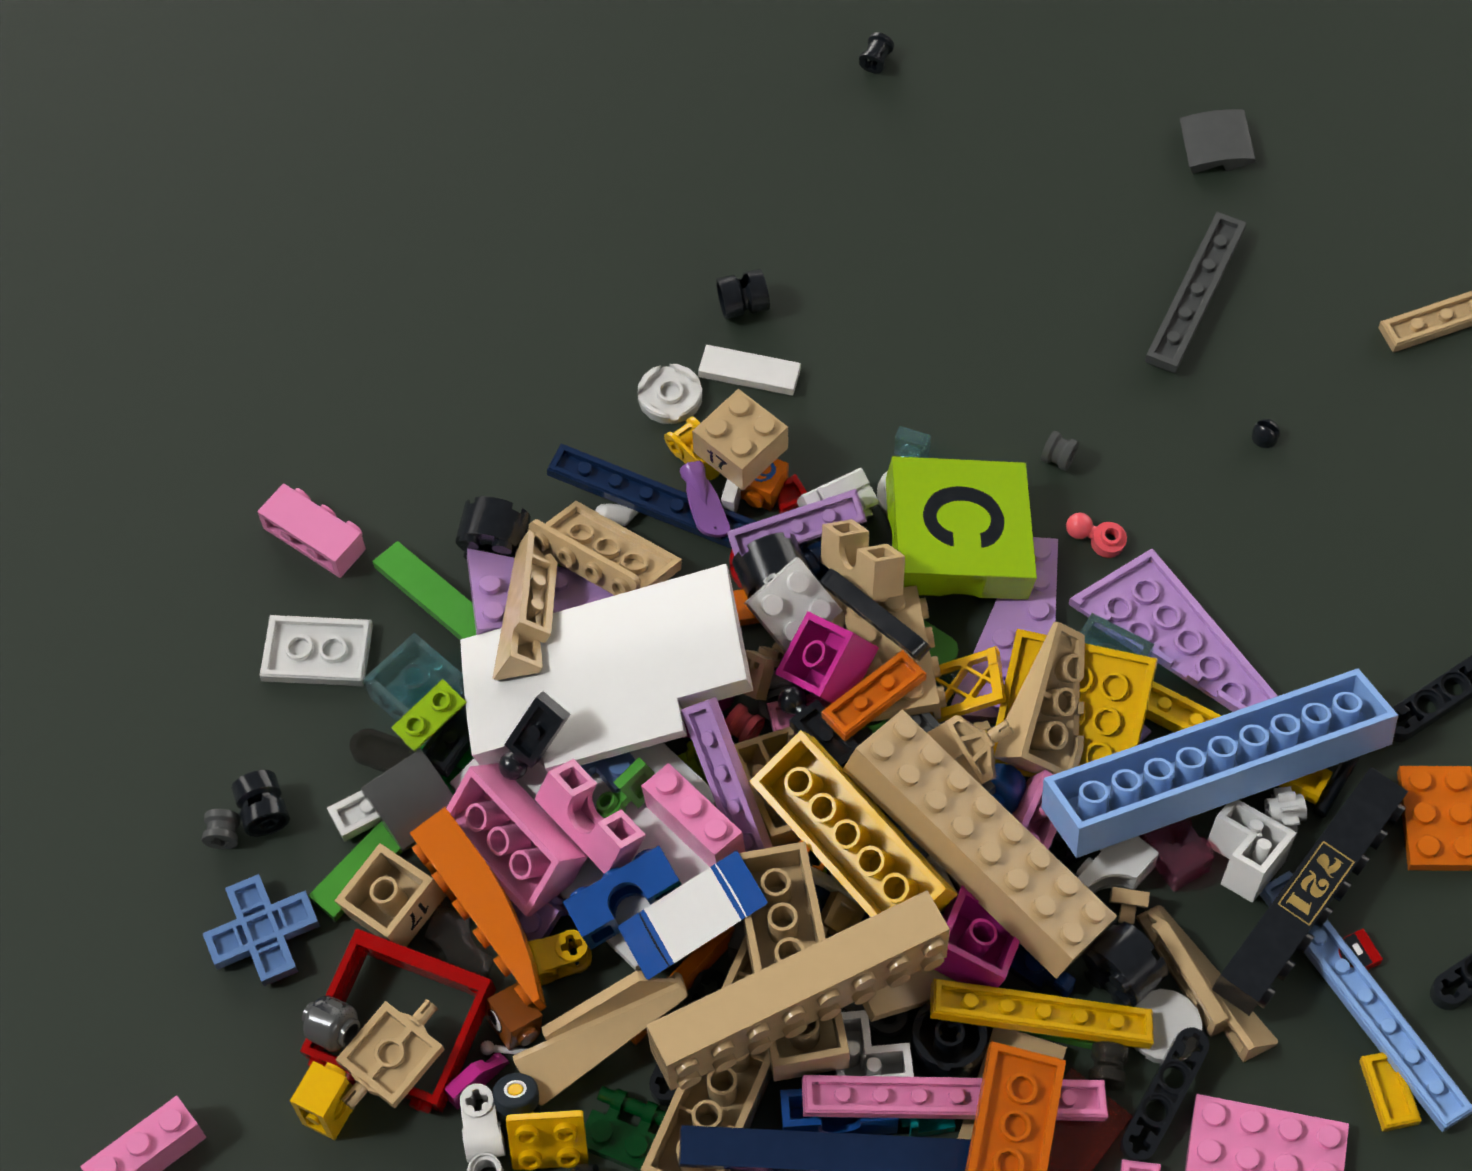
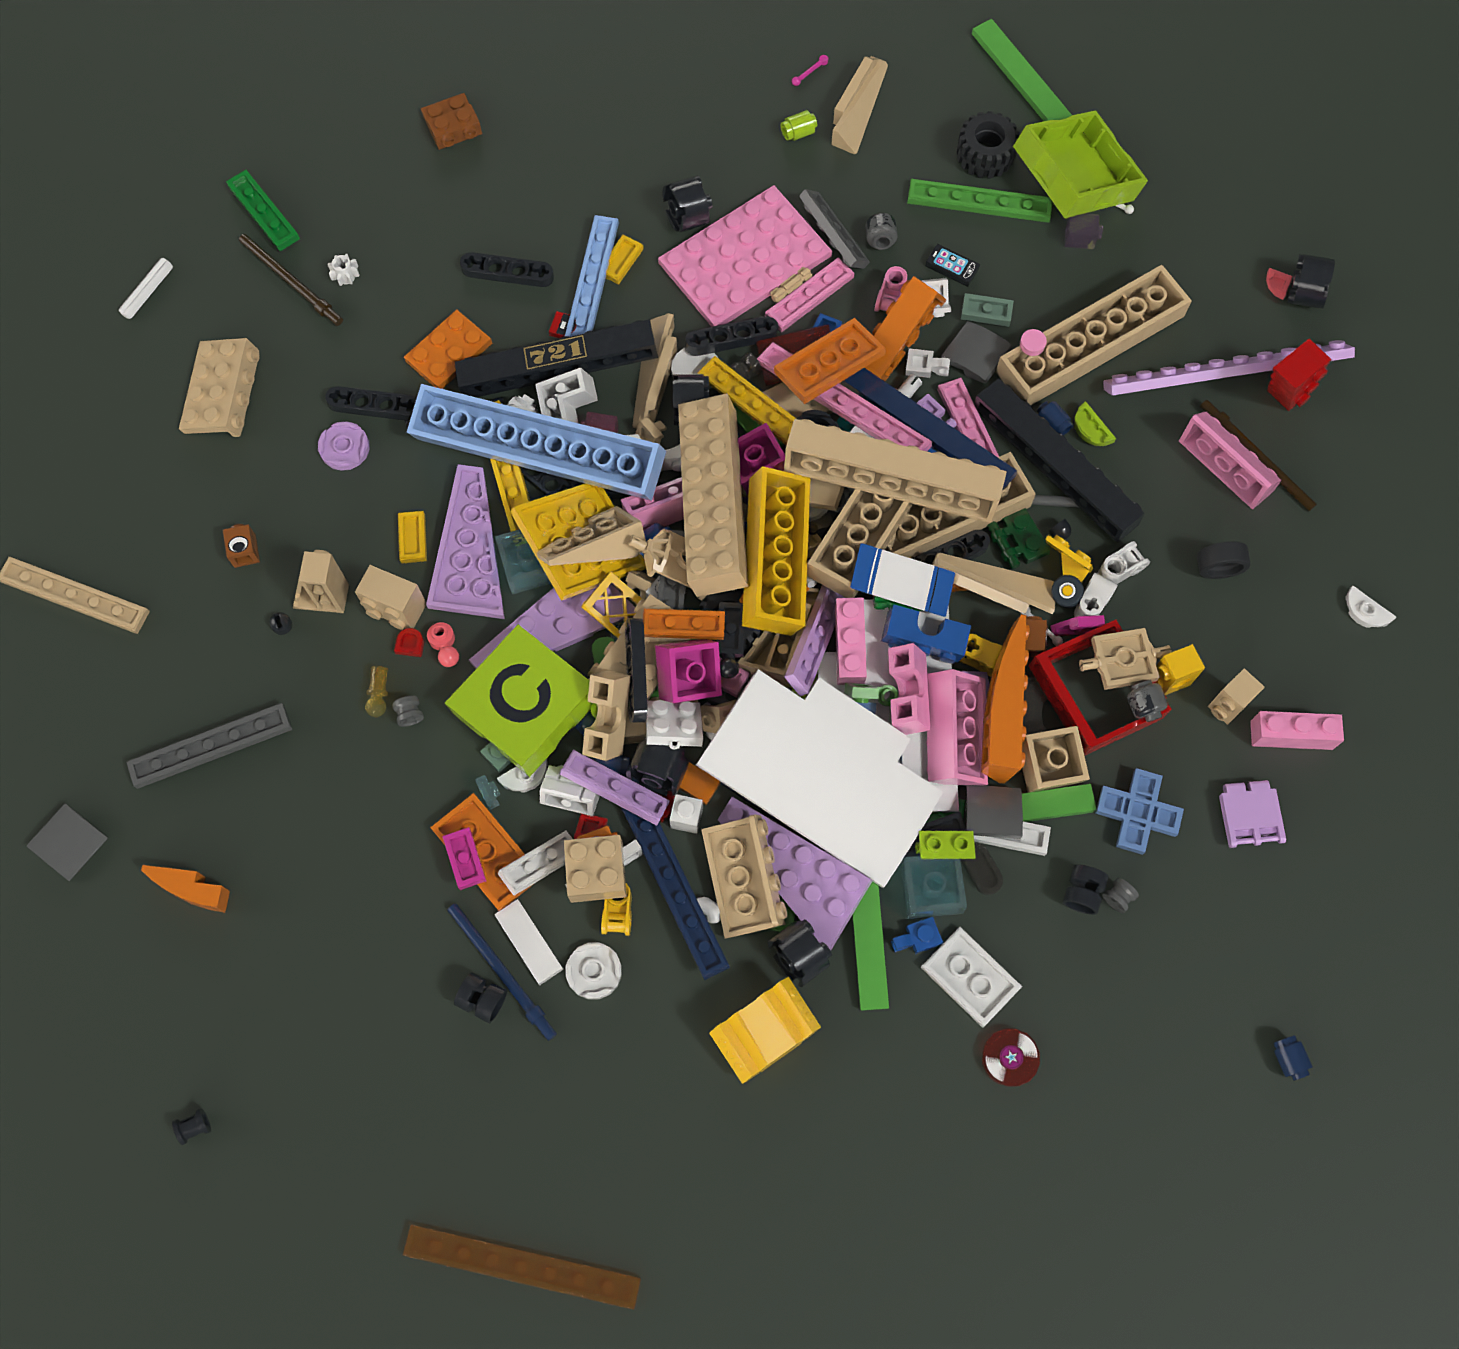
camera: 140 degrees left, 10 degrees up
bright pink brick [257,483,366,578] -> none
tan wedge [492,530,558,680] -> none
black plate [499,691,571,780] -> none
medium lavender piece [680,461,730,538] -> none
none -> orange slope [141,865,230,913]
none -> dark orange brick [223,524,260,568]
none -> tan wedge [293,550,349,613]
none -> lavender tile [318,422,370,471]
none -> tan brick [355,565,427,630]
none -> clear yellow pin [365,666,388,717]
none -> red tile [394,628,424,657]
none -> yellow tile [398,511,427,563]
none -> clear orange tile [403,1225,641,1310]
none -> orange plate [430,793,532,911]
none -> dark pink plate [443,827,487,890]
none -> dark blue bar [447,903,557,1041]
none -> white tile [498,831,572,895]
none -> white brick [669,794,703,834]
none -> yellow slope [709,977,821,1084]
none -> blue plate [891,917,943,954]
none -> clear red tile [982,1029,1040,1087]
none -> tan brick [1208,668,1265,725]
none -> lavender plate [1219,780,1286,848]

